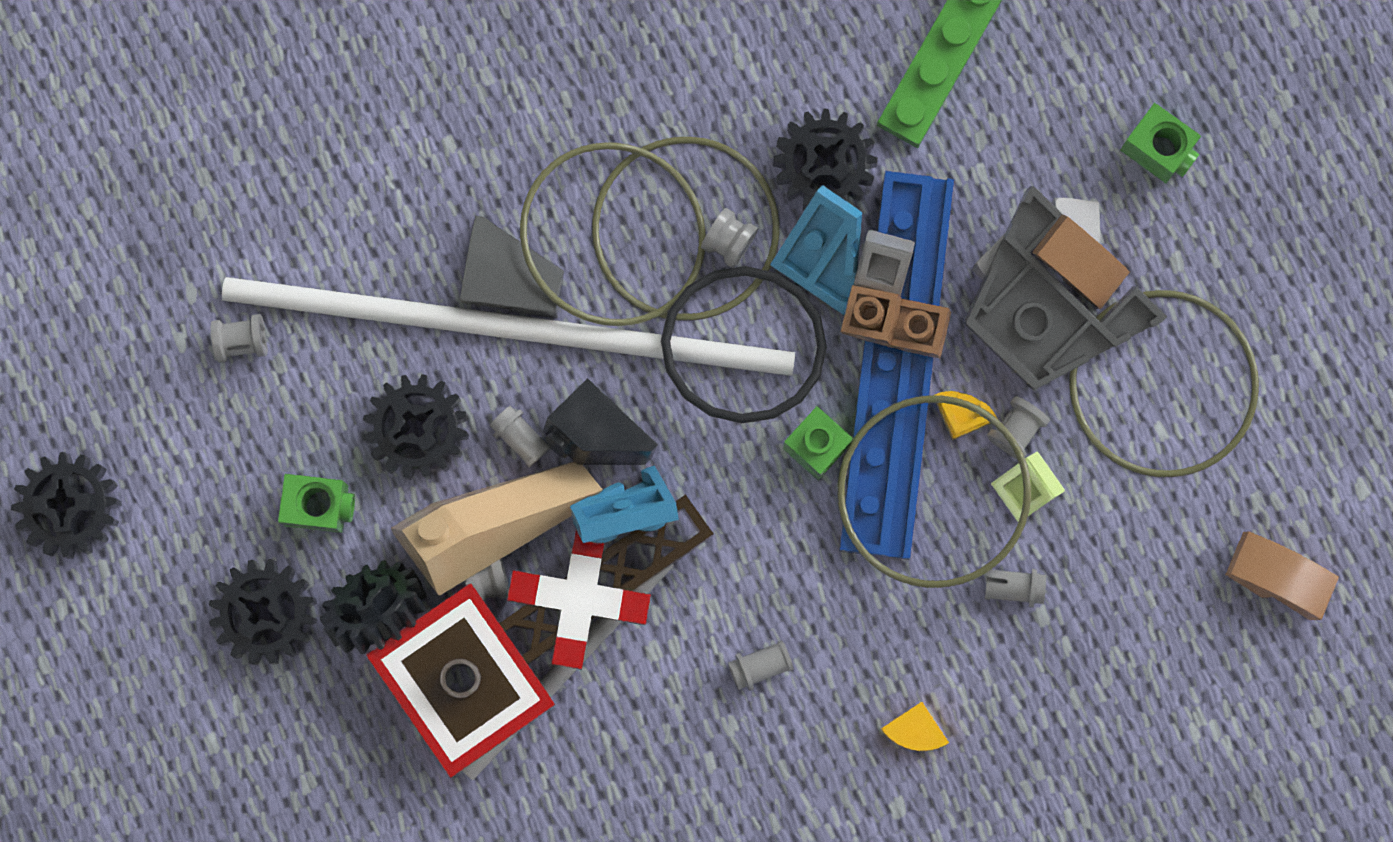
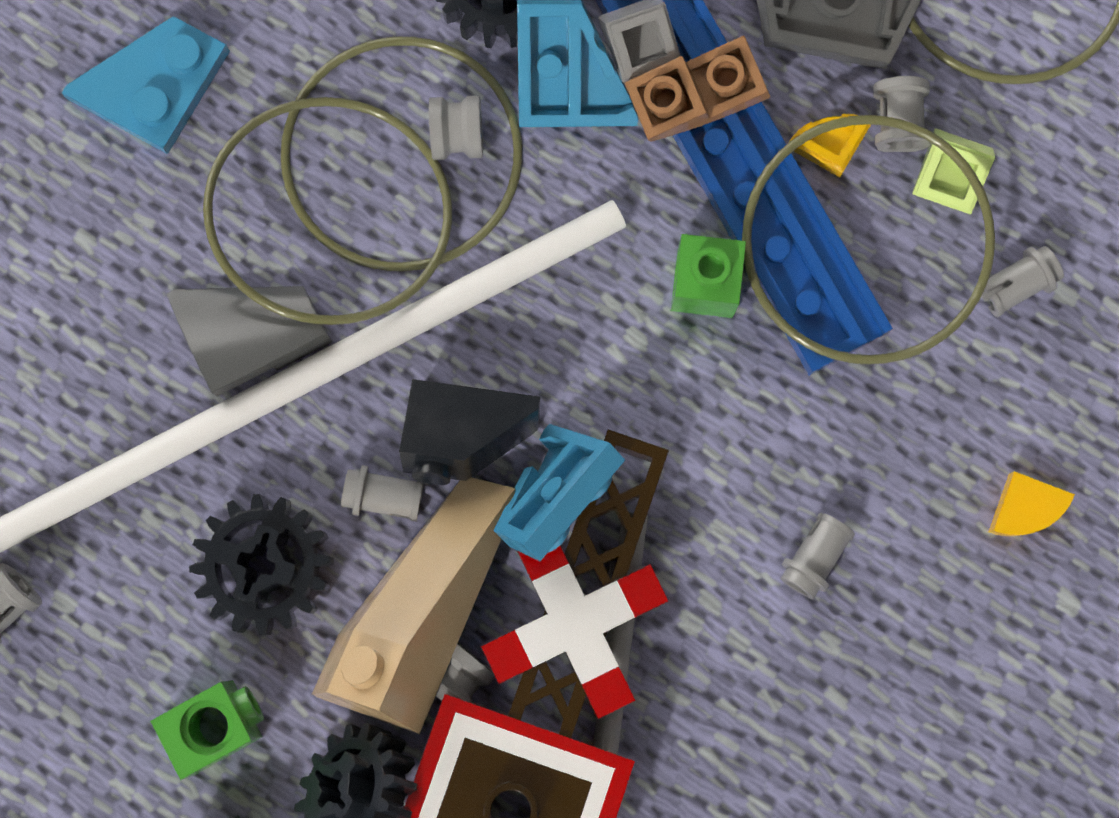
camera: 35 degrees left, 0 degrees up
black piece [661,266,827,424] -> none
none -> dark azure wing [62,16,230,154]

